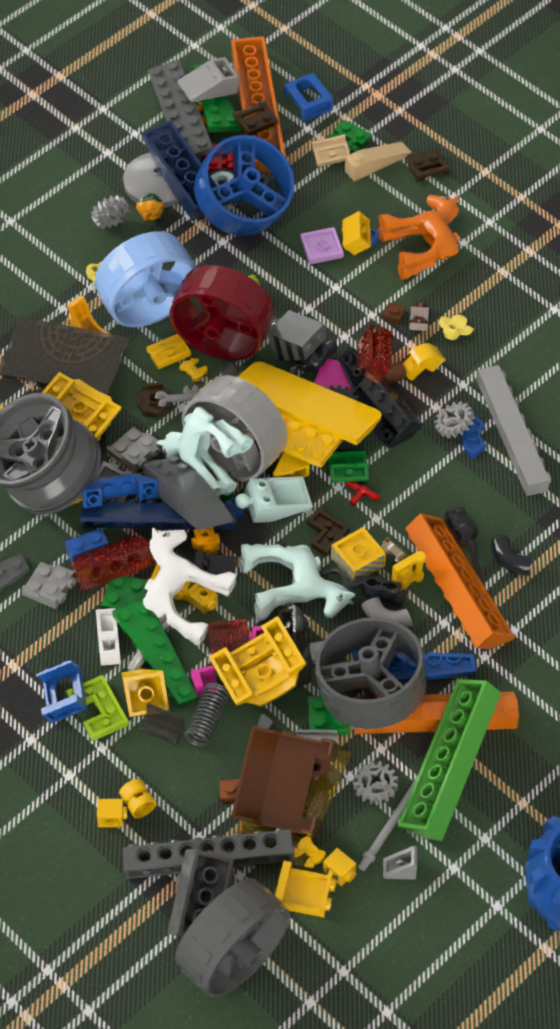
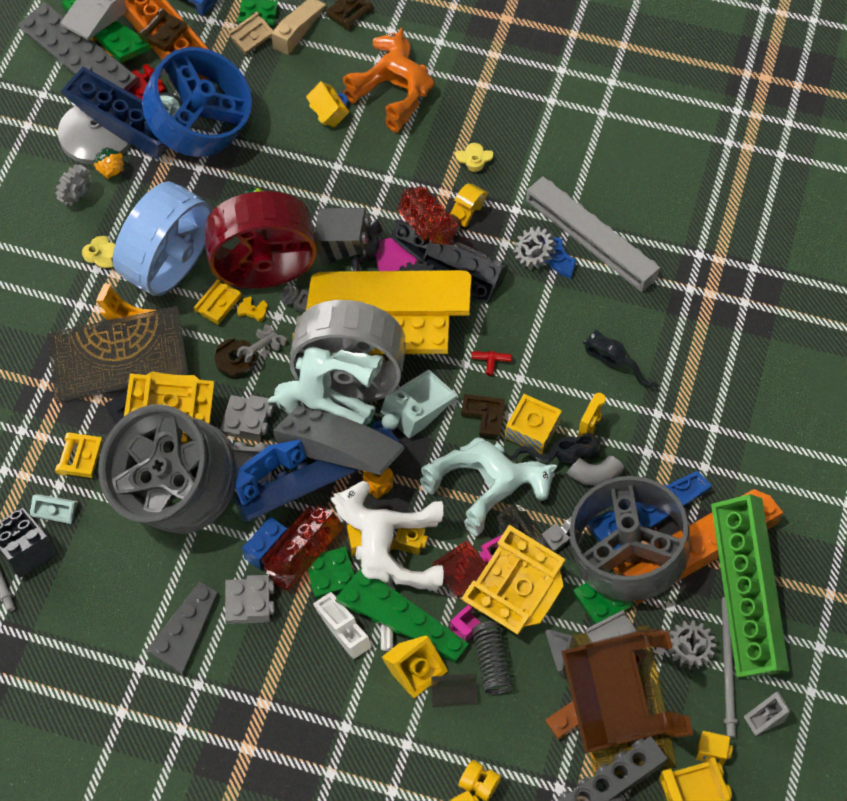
camera: 30 degrees left, 5 degrees up
blue panel [36,660,87,723] -> none
lime plate [66,675,129,742] -> none
black bracket [194,551,236,575] -> none
yellow slope [273,453,310,478] -> none
yellow piece [294,836,326,868] -> none
lavender plate [300,227,344,265] -> none
green slope [329,451,369,482] -> none
dark tan plate [380,537,415,566] -> none
reddish brown plate [383,302,406,324] -> none
orange slope [405,513,516,650] -> none
slope [409,302,429,331] -> none
black cylinder [491,535,531,576] -> none

